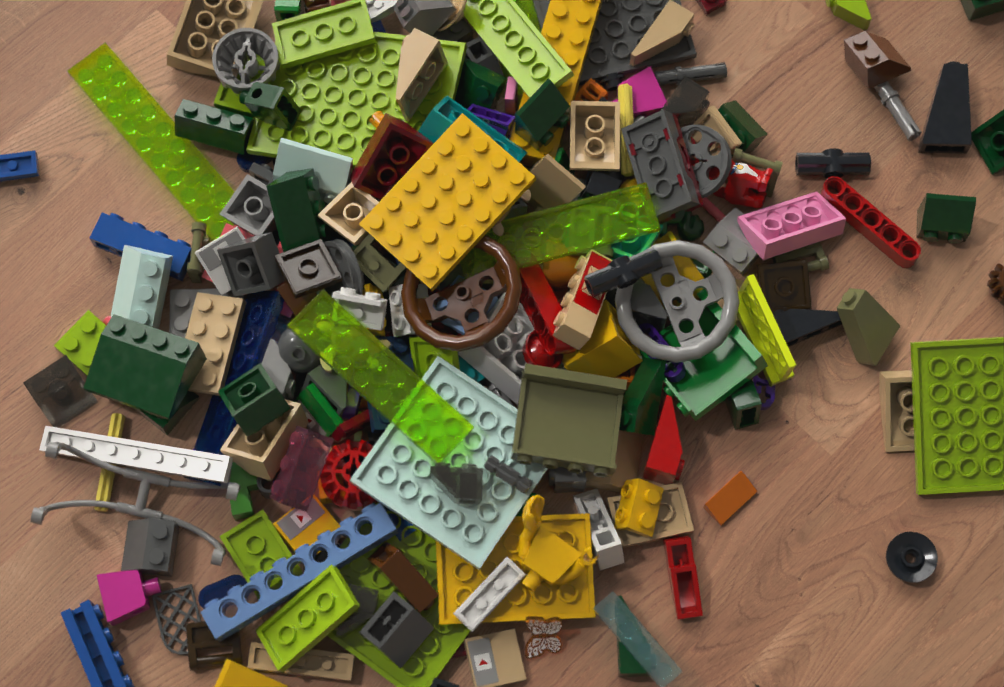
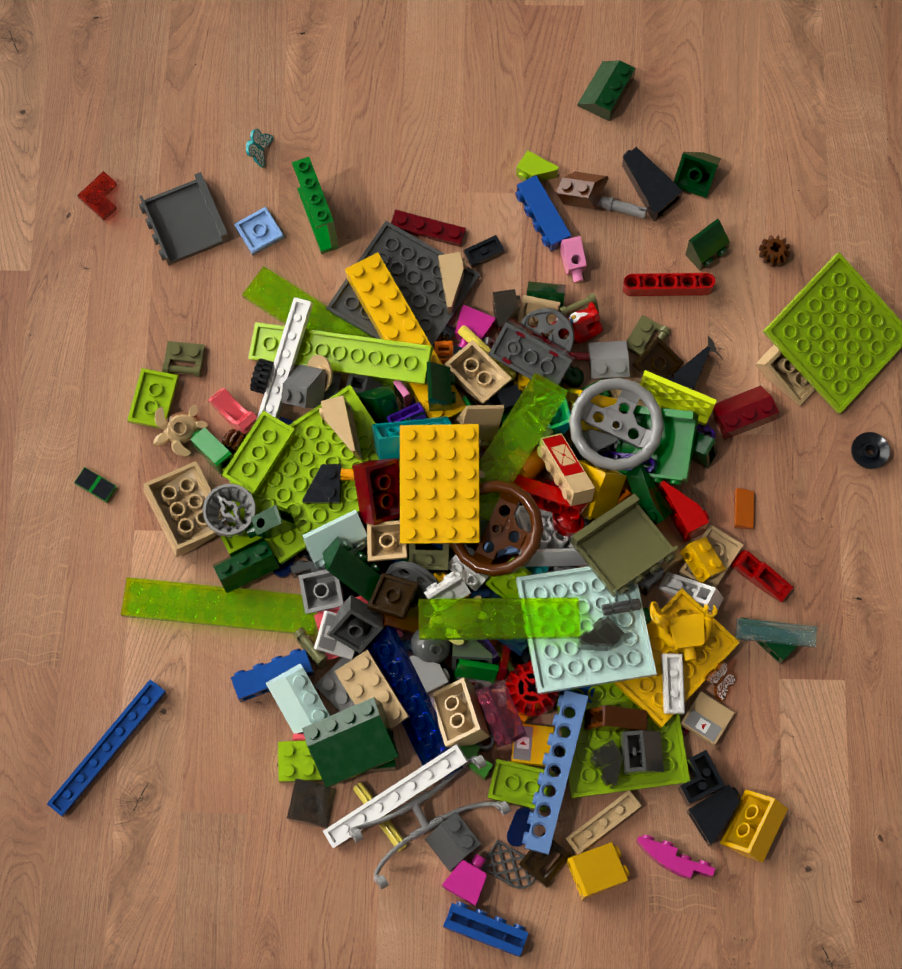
camera: 40 degrees left, 0 degrees up
dark green slope [218,363,291,437] -> none
lime plate [255,565,360,673] -> none
black piece [584,247,663,298] -> none
dark grey pin [654,62,727,86] -> none
bright pink slope [737,191,846,260] -> none
black piece [795,148,871,179] -> none
olive slope [837,288,900,366] -> none
none -> black wing [302,464,342,504]
none -> black plate [463,235,505,268]
none -> blue brick [515,175,571,252]
none -> bright pink torso [559,236,587,283]
none -> dark red slope [712,385,779,440]

